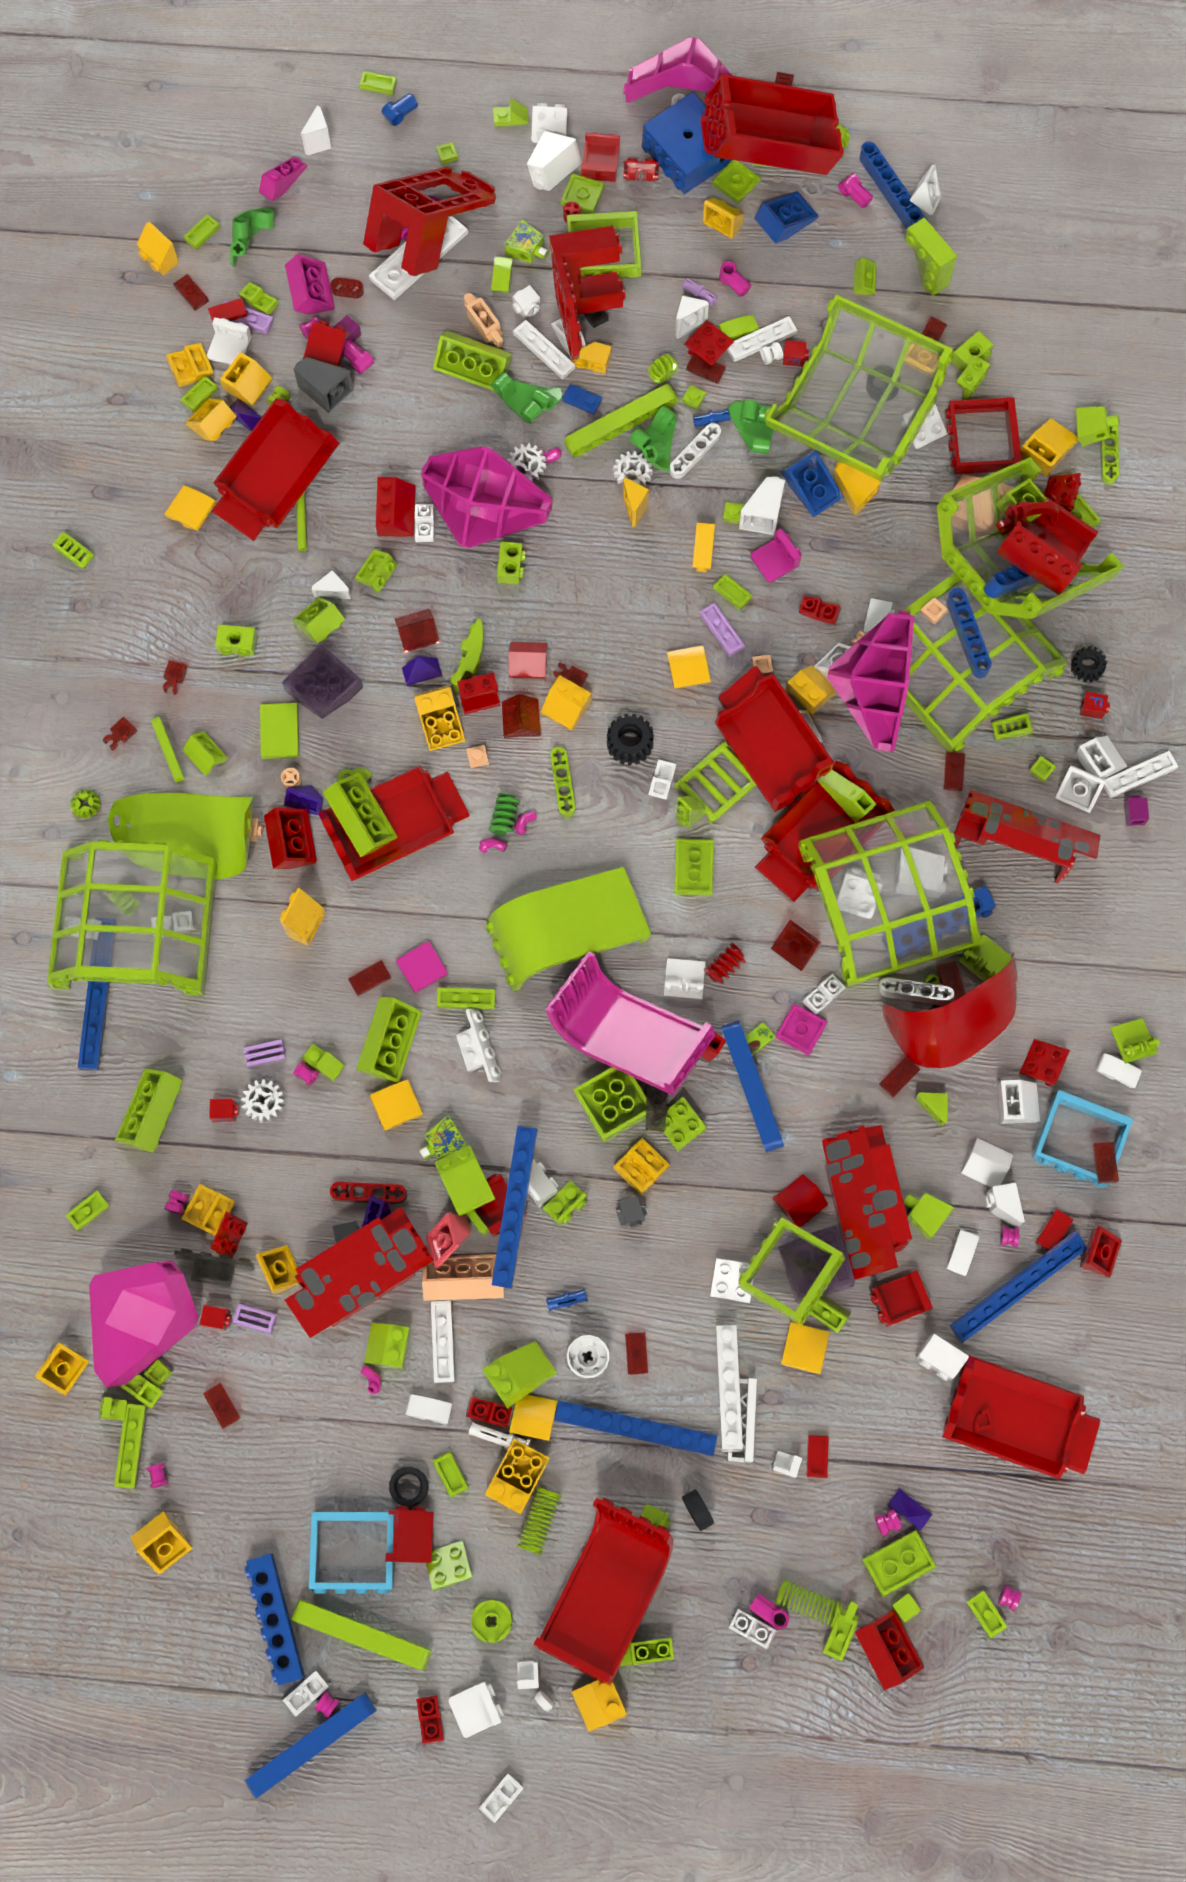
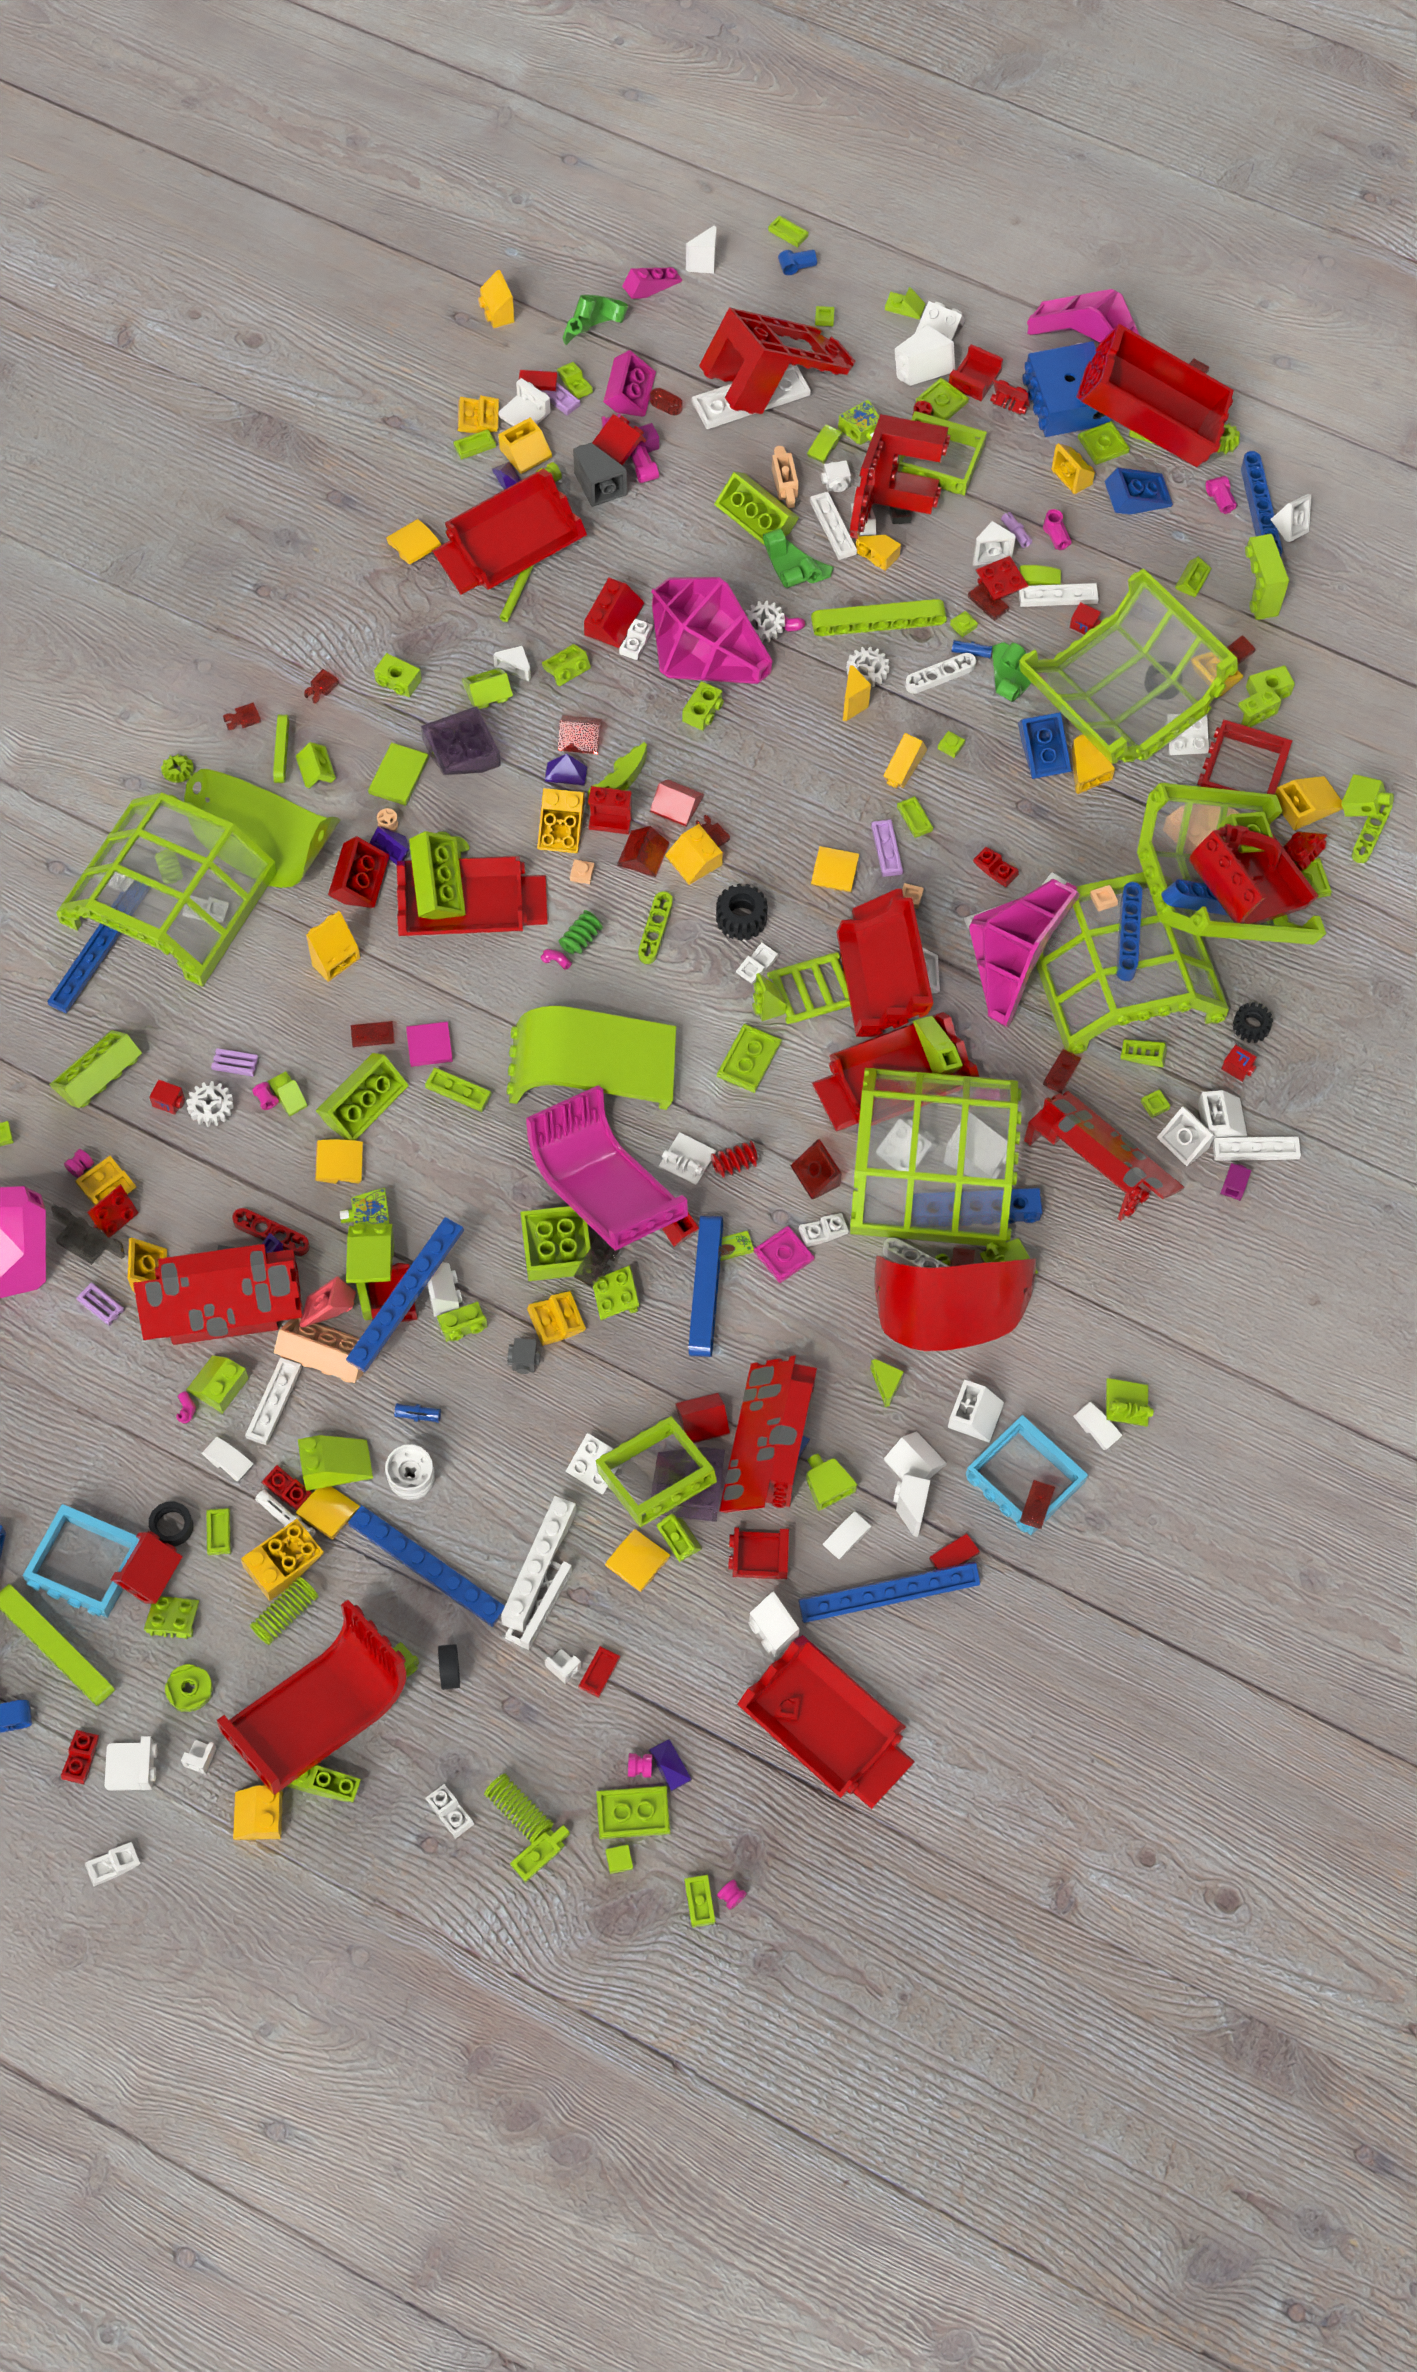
camera: 20 degrees right, 10 degrees down
lime slope [52,532,95,570] -> none
clear red plate [173,274,209,311] -> none
lime tile [183,214,221,250] -> none
yellow slope [185,398,237,441] -> none
red brick [199,1305,232,1331] -> none
clear red plate [203,1383,241,1429] -> none
light nougat plate [250,818,263,842] -> none
white bracket [456,1009,502,1082] -> none
dark pink arm [514,810,537,835] -> none
white tile [534,1690,554,1712] -> none
blue plate [562,384,602,415] -> none
clear red plate [625,1332,648,1375] -> none
bright green panel [629,405,678,472] -> none
lime gear [647,354,679,384] -> none
white slope [739,477,785,535] -> none
dark pink piece [749,1593,789,1629] -> none
dark pink bracket [750,528,802,583] -> none
white wheel [760,342,783,365] -> none
yellow slope [786,665,837,715] -> none
red slope [855,1610,924,1691] -> none
clear red plate [879,1056,921,1098] -> none
dark pink wheel [1000,1226,1020,1247] -> none
red hinge [1019,1039,1070,1087] -> none
red slope [1080,1226,1122,1278] -> none

